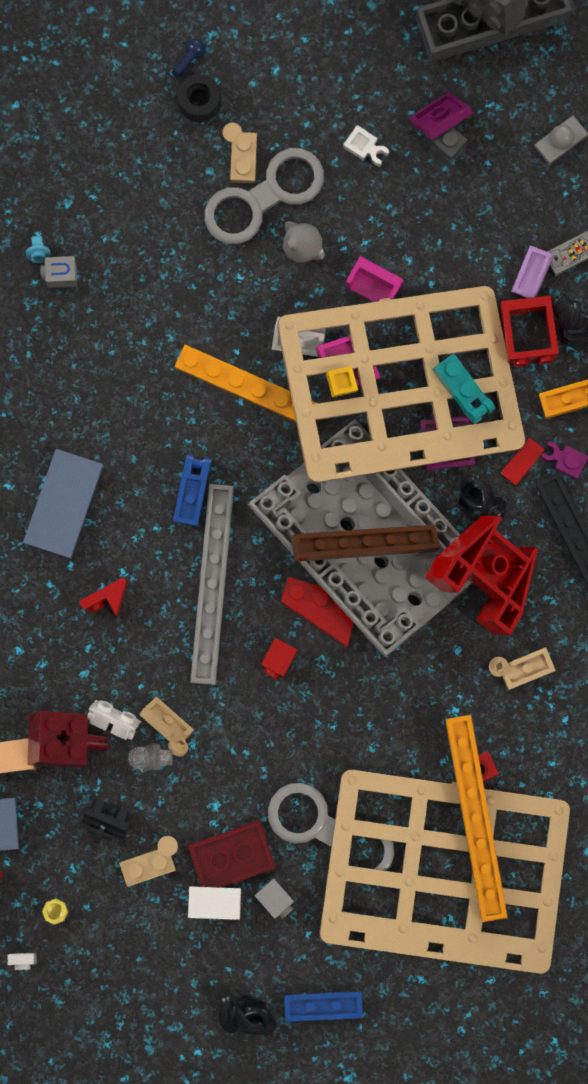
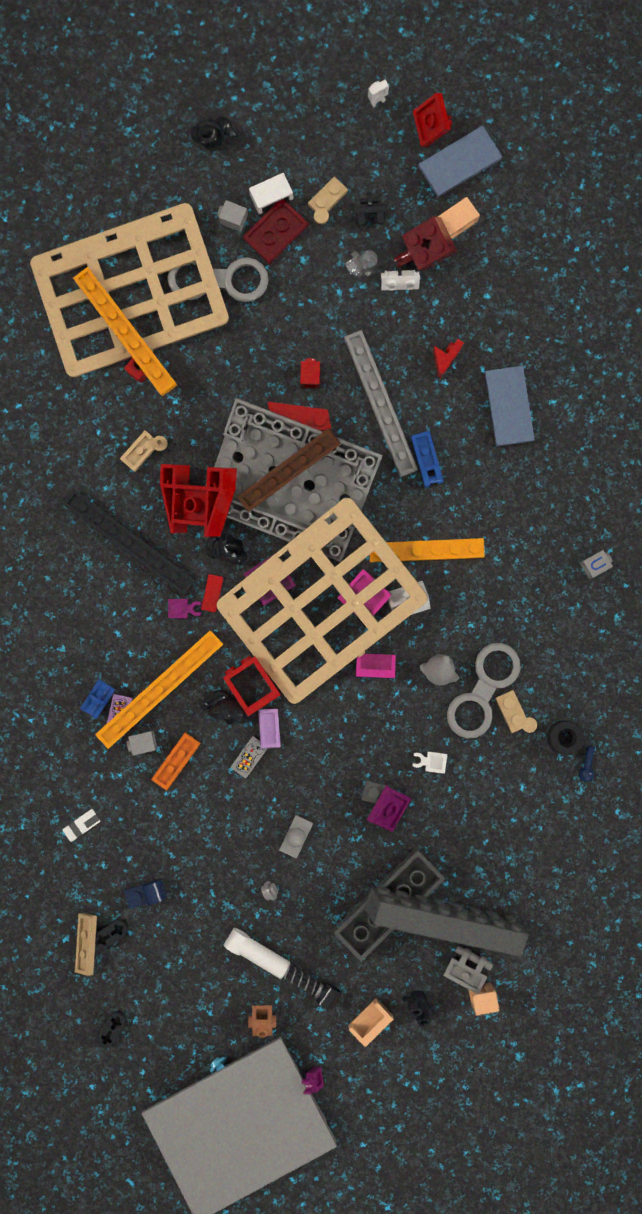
camera: 155 degrees right, 5 degrees up
medium azure plate [26,236,51,263] -> none
light yellow tile [42,899,68,925] -> none
tan hinge [139,697,194,756] -> none
blue plate [284,991,363,1022] -> none
yellow tile [326,366,358,397] -> none
teal plate [432,353,495,424] -> none

